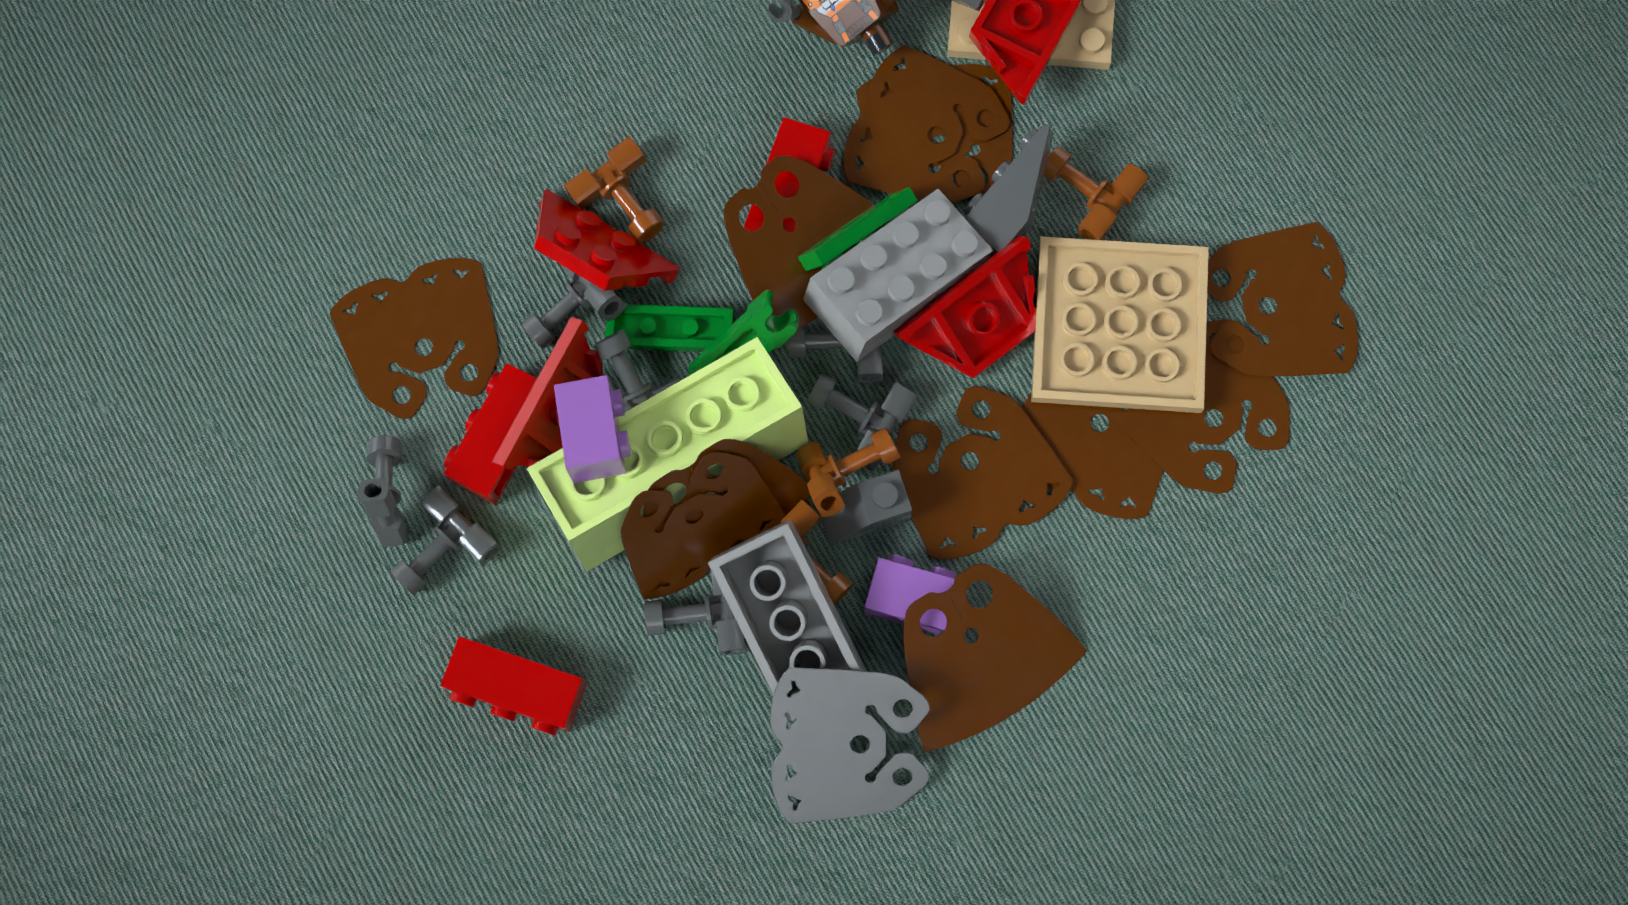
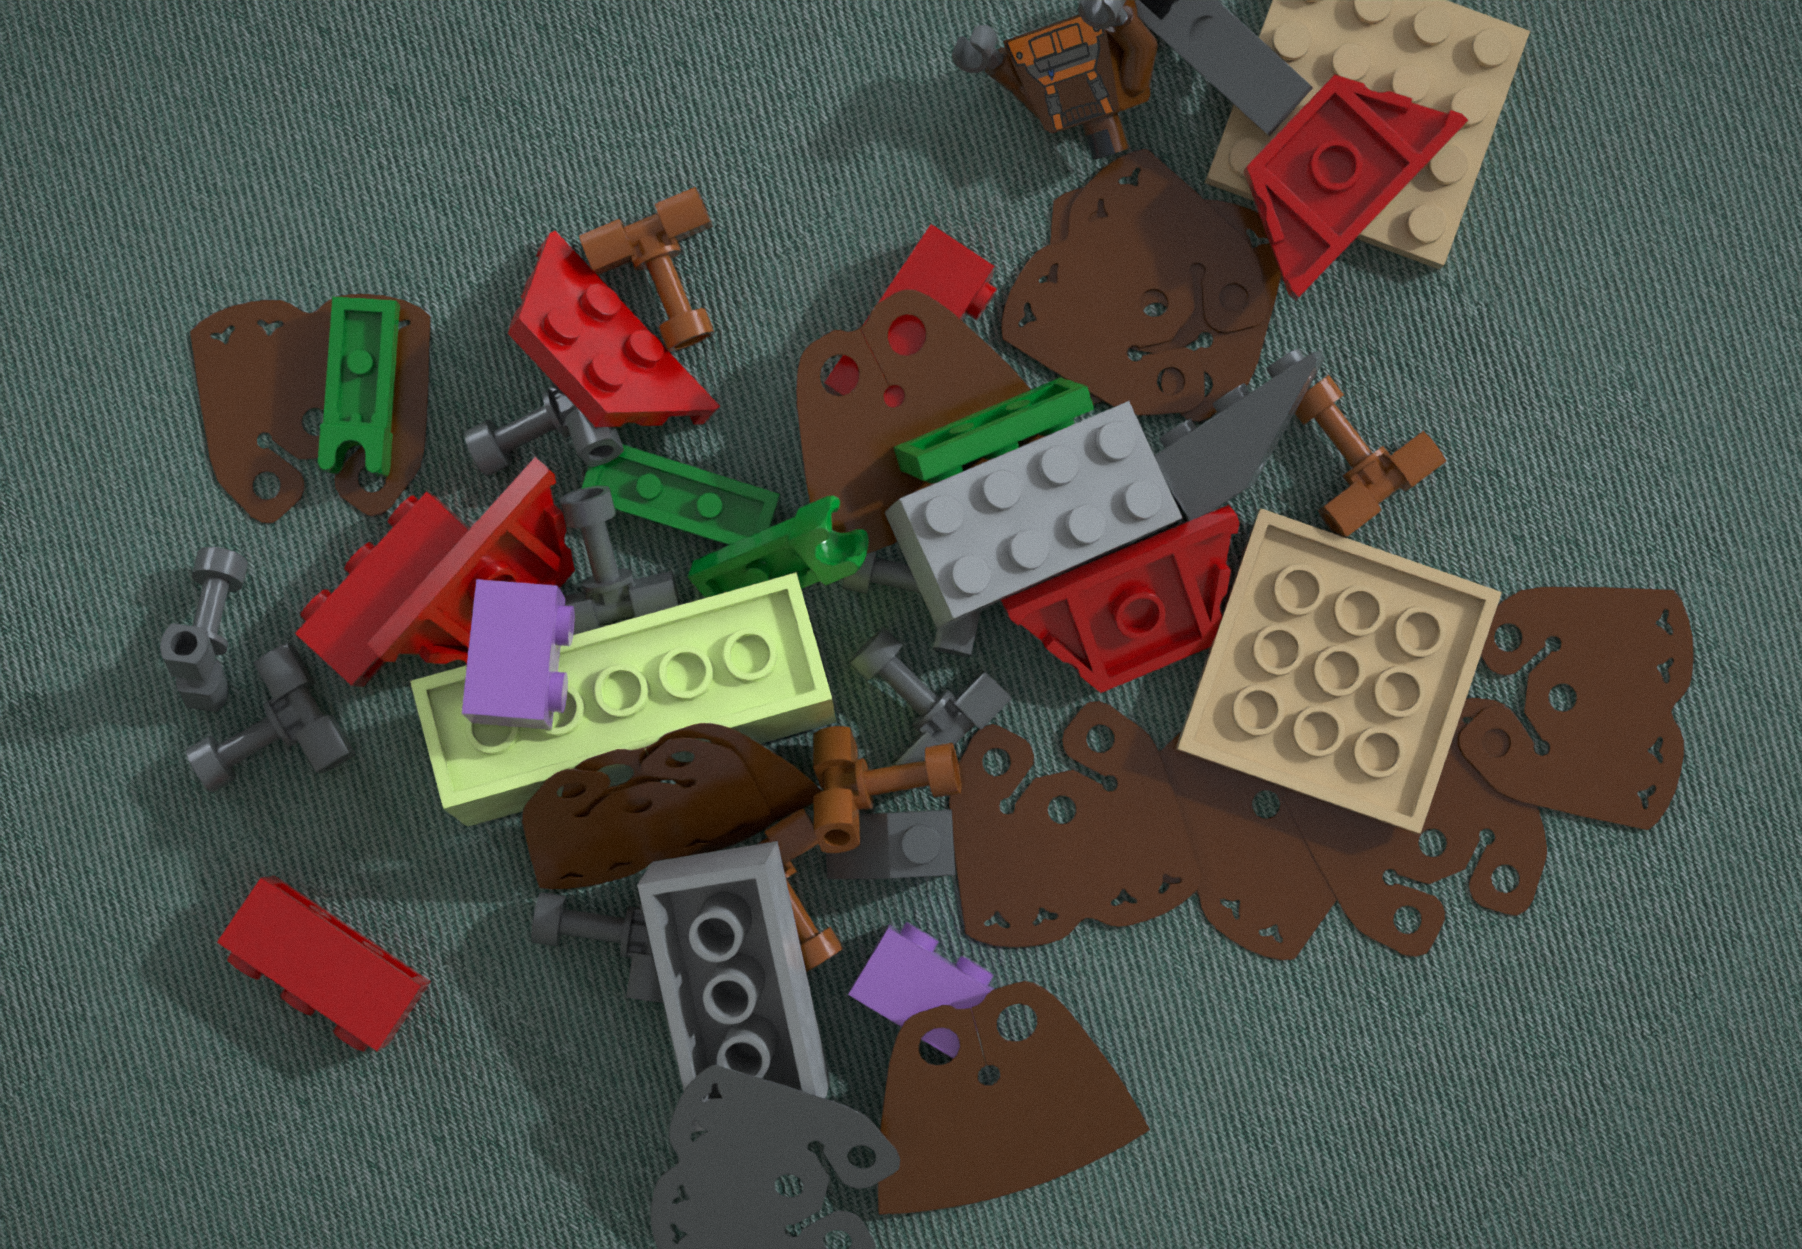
camera: 10 degrees right, 10 degrees up
none -> green plate [318,296,400,478]

